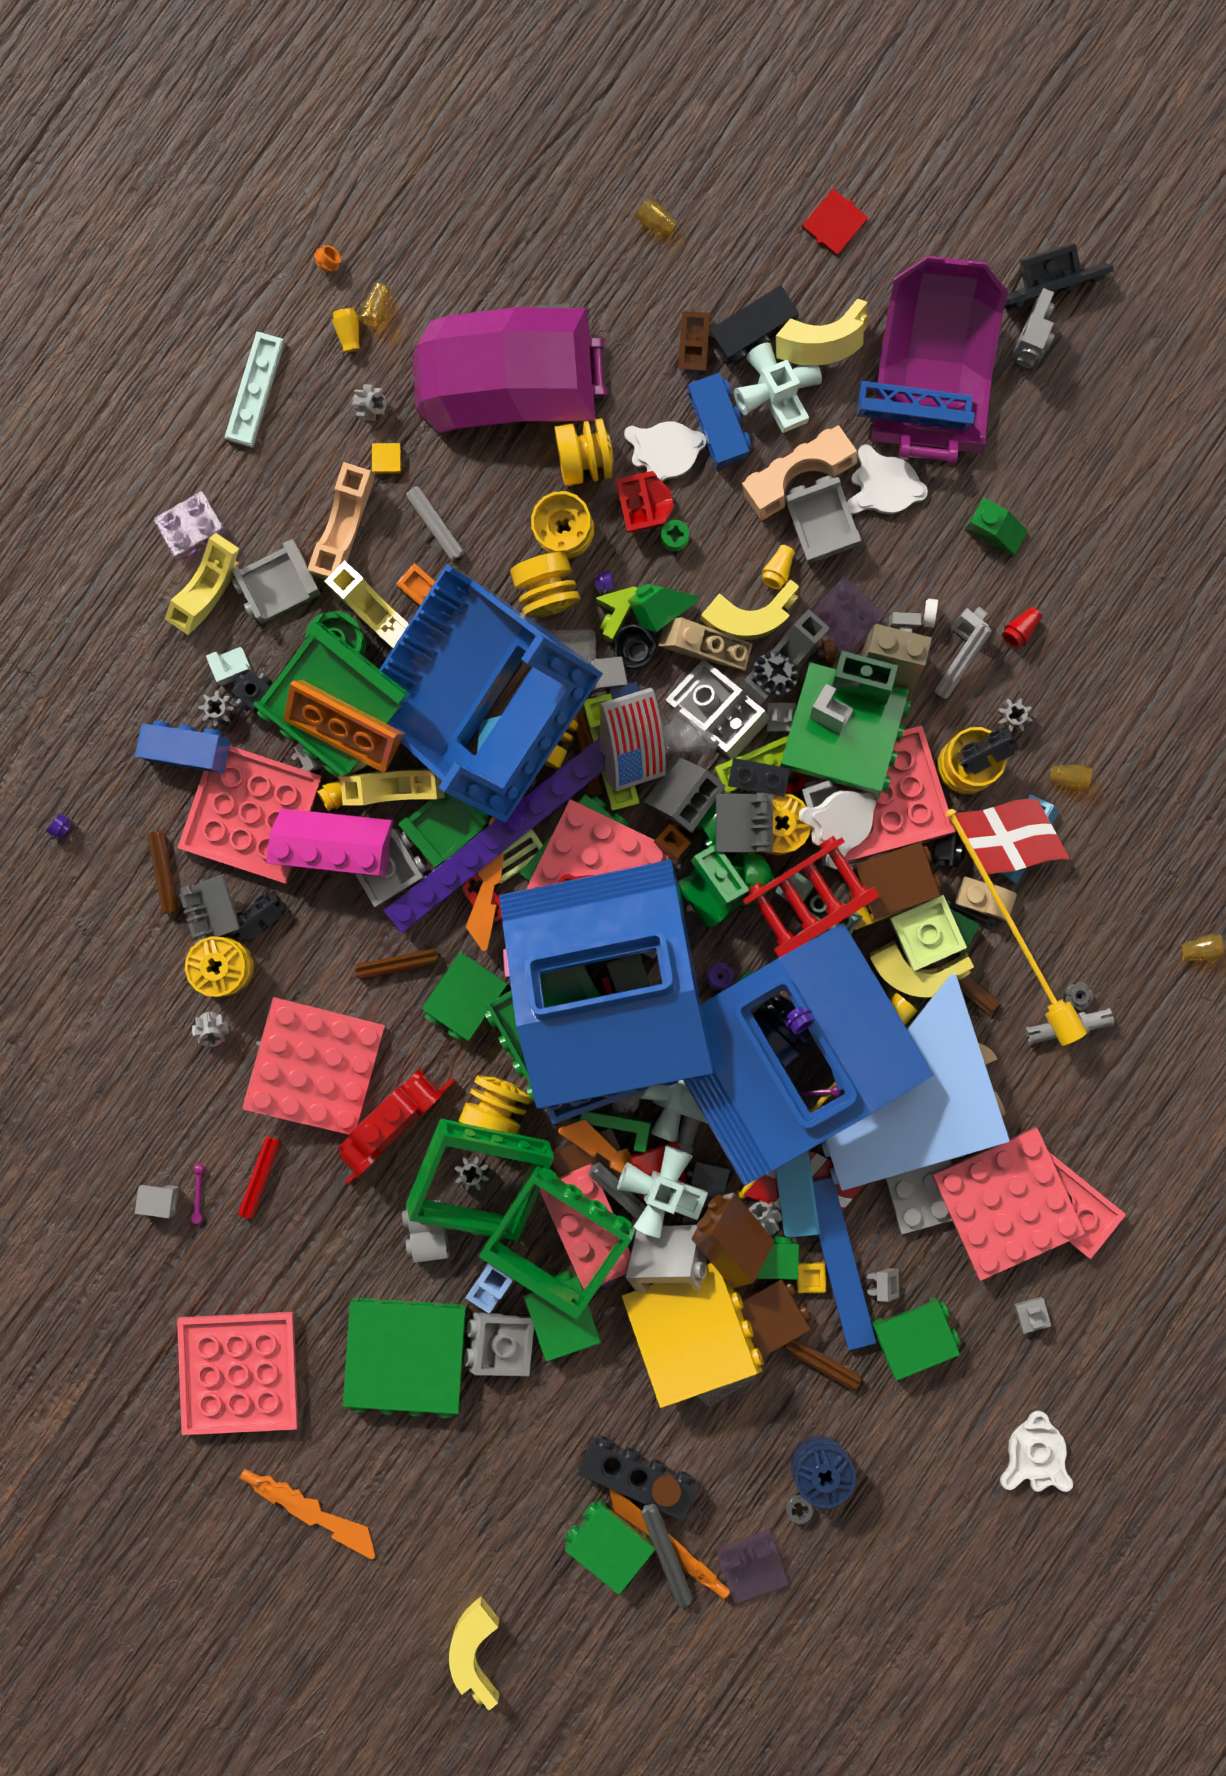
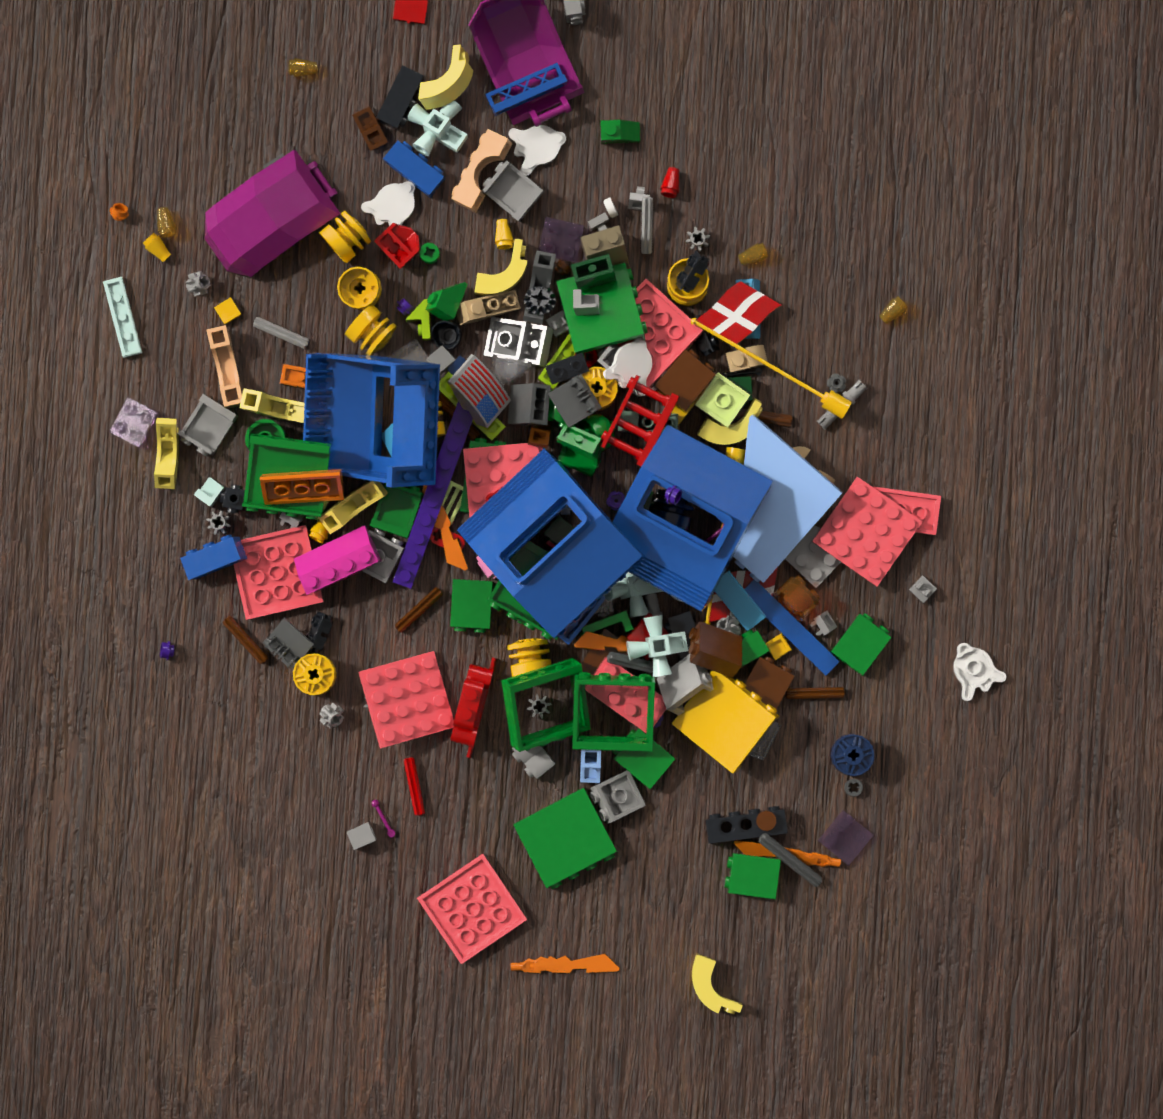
camera: 30 degrees left, 0 degrees up
none -> clear orange brick [774,575,820,621]

